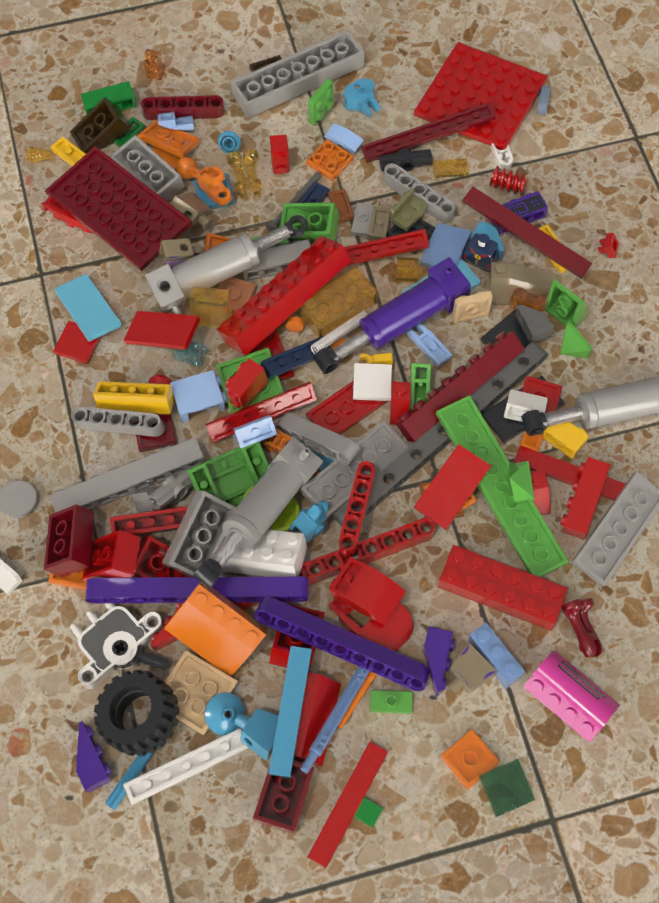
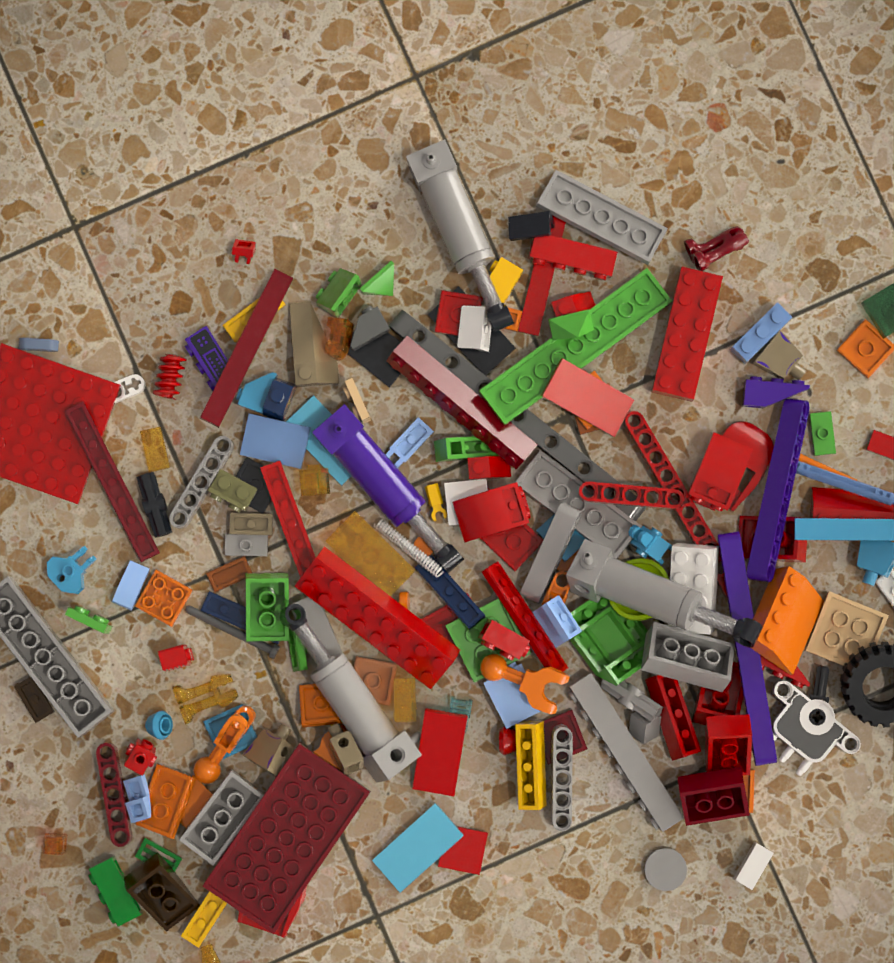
camera: 90 degrees left, 20 degrees up
dark azure dish [204,692,245,735] -> none
dark pink brick [523,651,620,743] -> none
none -> red brick [124,738,157,776]
none -> red piece [452,482,531,543]
none -> orange piece [480,654,570,714]
none -> black panel [508,211,555,241]

